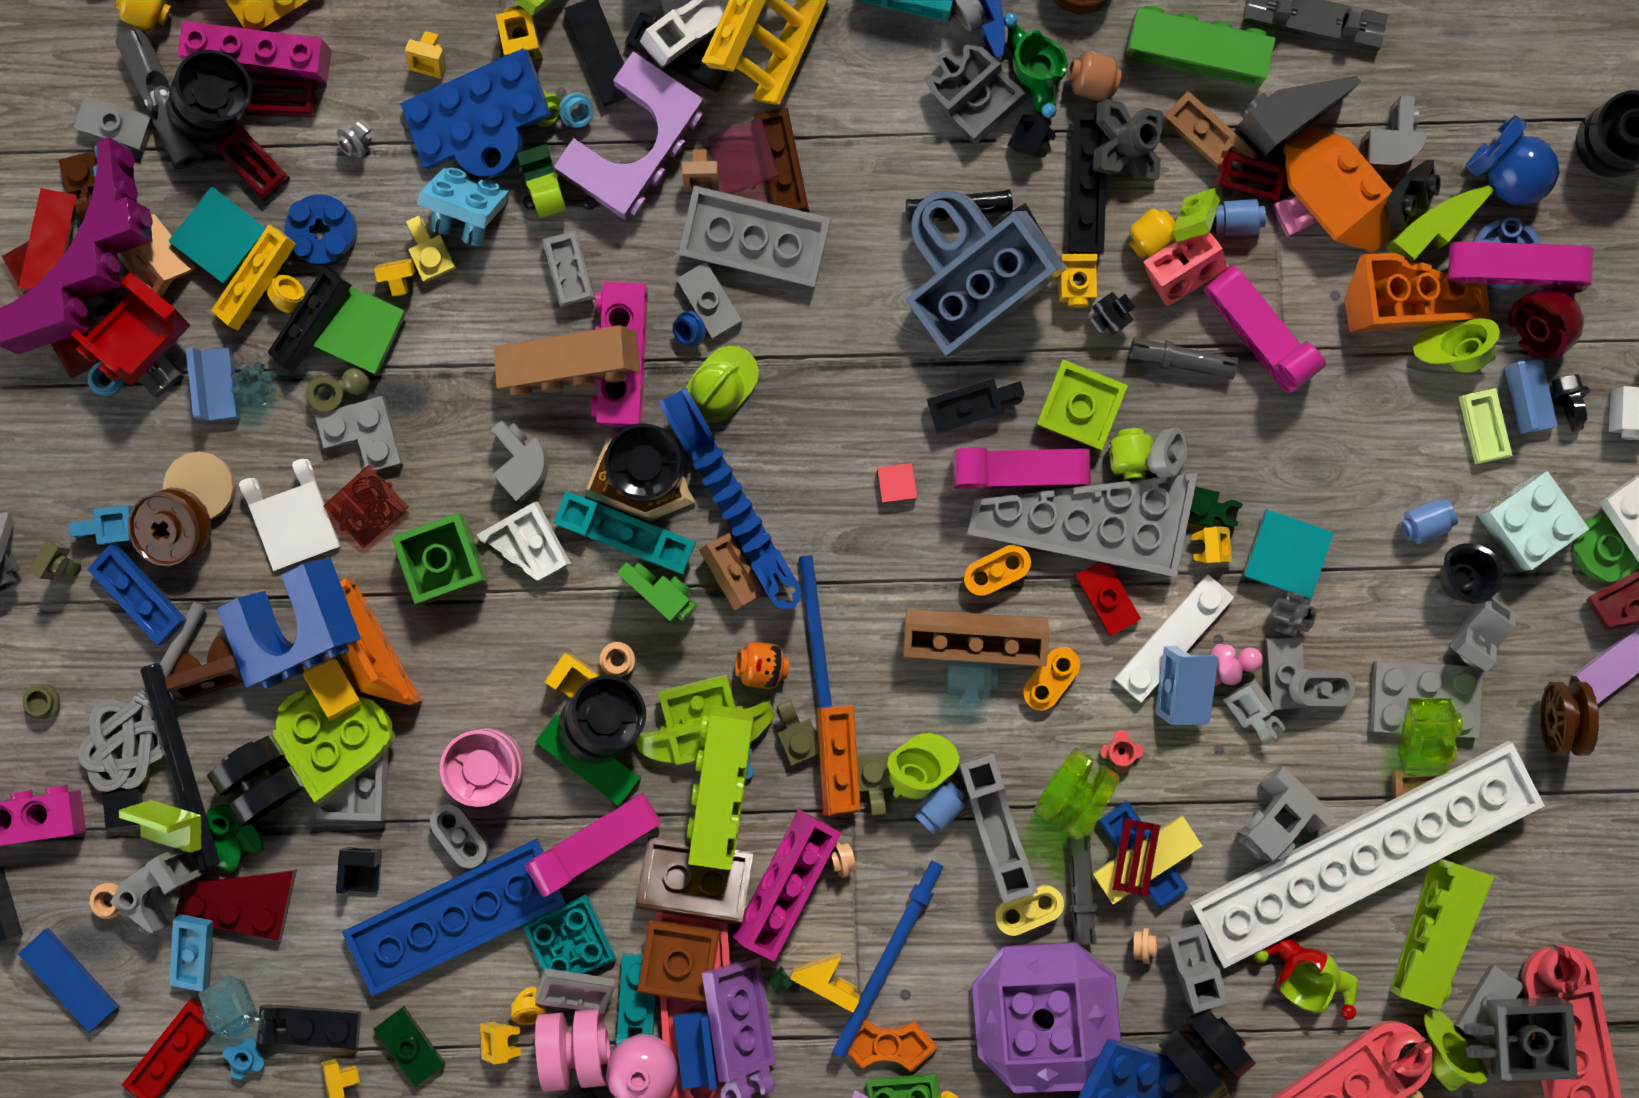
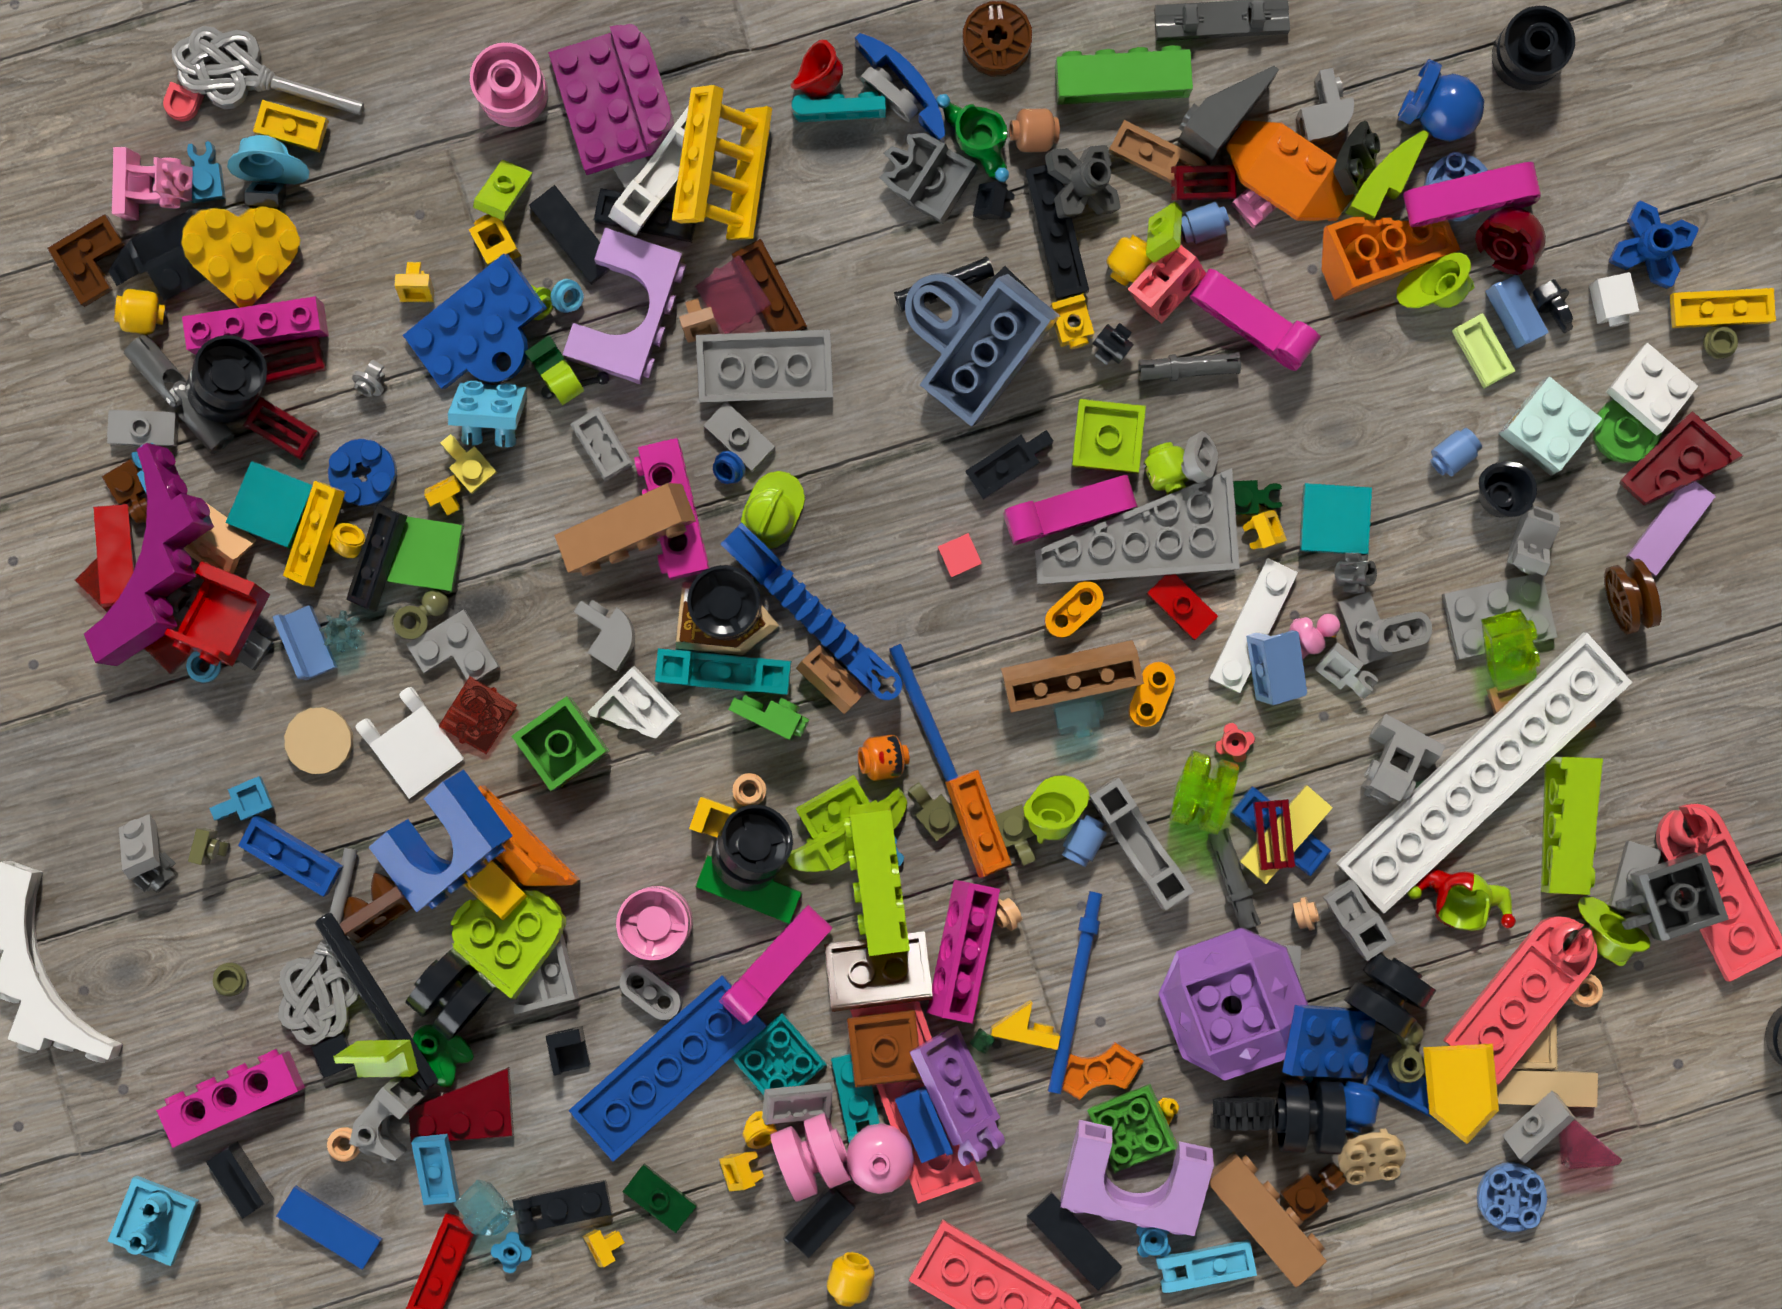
camera: 15 degrees left, 0 degrees up
reddish brown wheel [128,487,211,566] -> none
light yellow plate [994,884,1064,936] -> none

